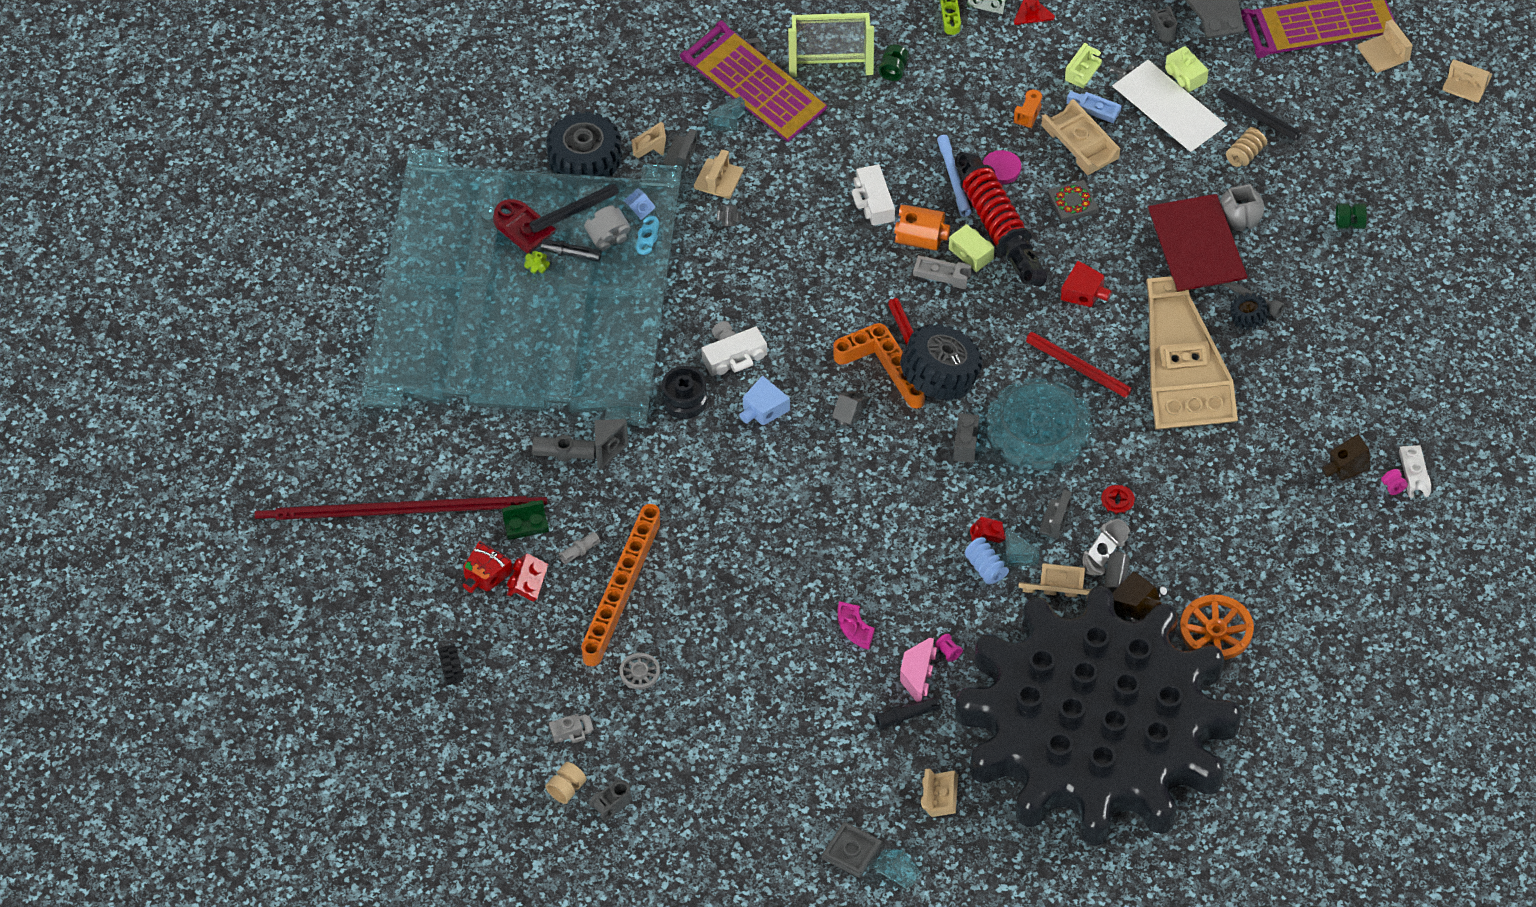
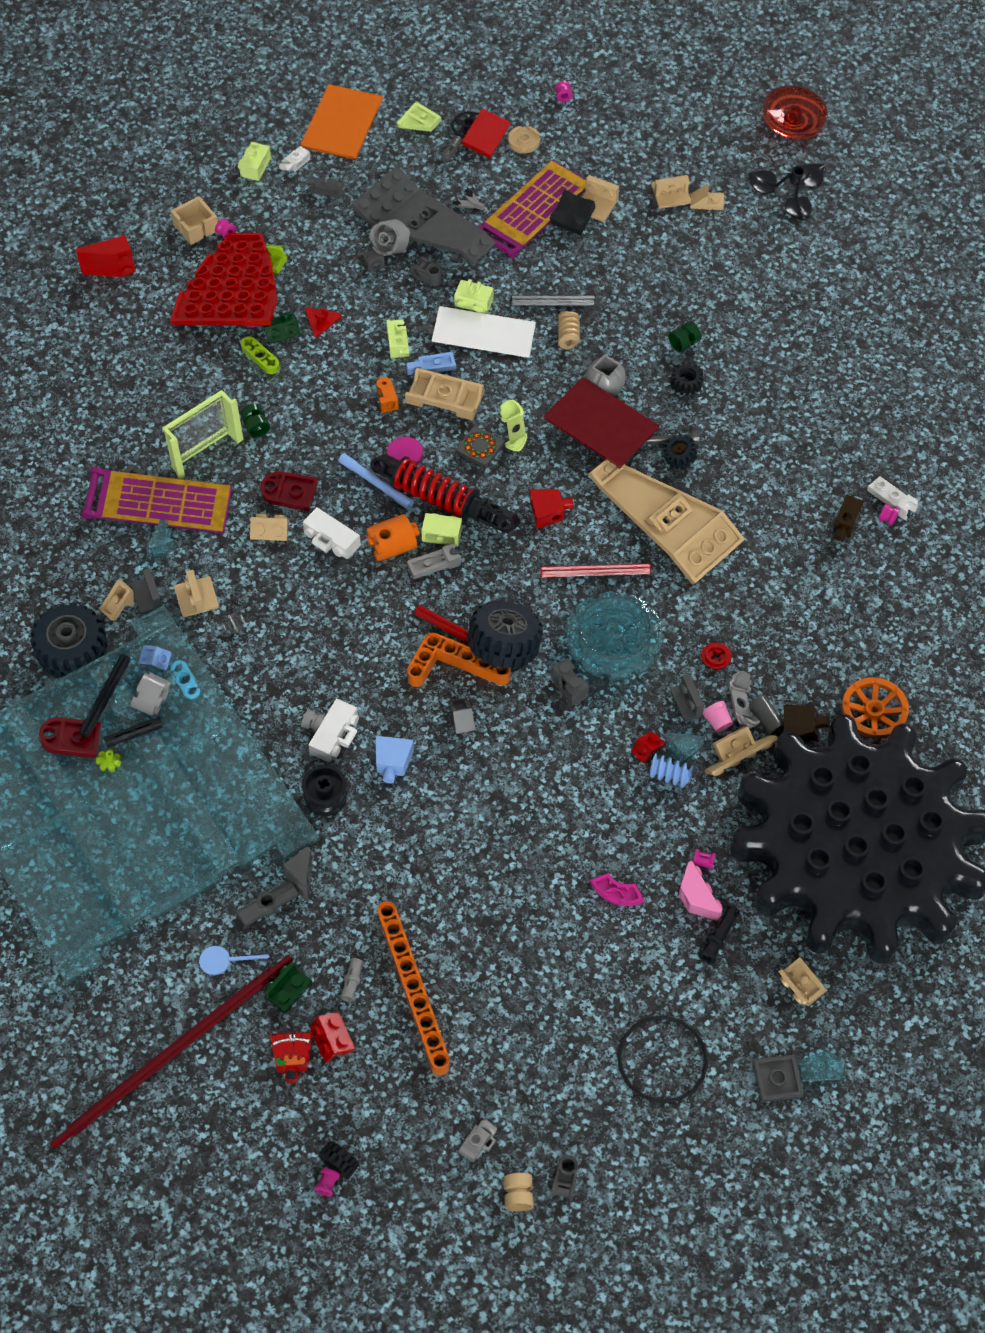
camera: 40 degrees left, 5 degrees up
light grey wheel [620,653,660,690] -> none
none -> light blue piece [199,946,269,976]
none -> tan bracket [250,514,290,541]
none -> dark red tile [260,471,319,511]
none -> dark pink bush [314,1168,340,1197]
none -> yellowish green piece [500,400,527,451]
none -> black brick [550,189,596,236]
none -> black piece [617,1015,709,1103]
none -> black tyre [671,362,703,396]
none -> tan slope [690,184,724,210]
none -> bright pink piece [702,701,733,733]

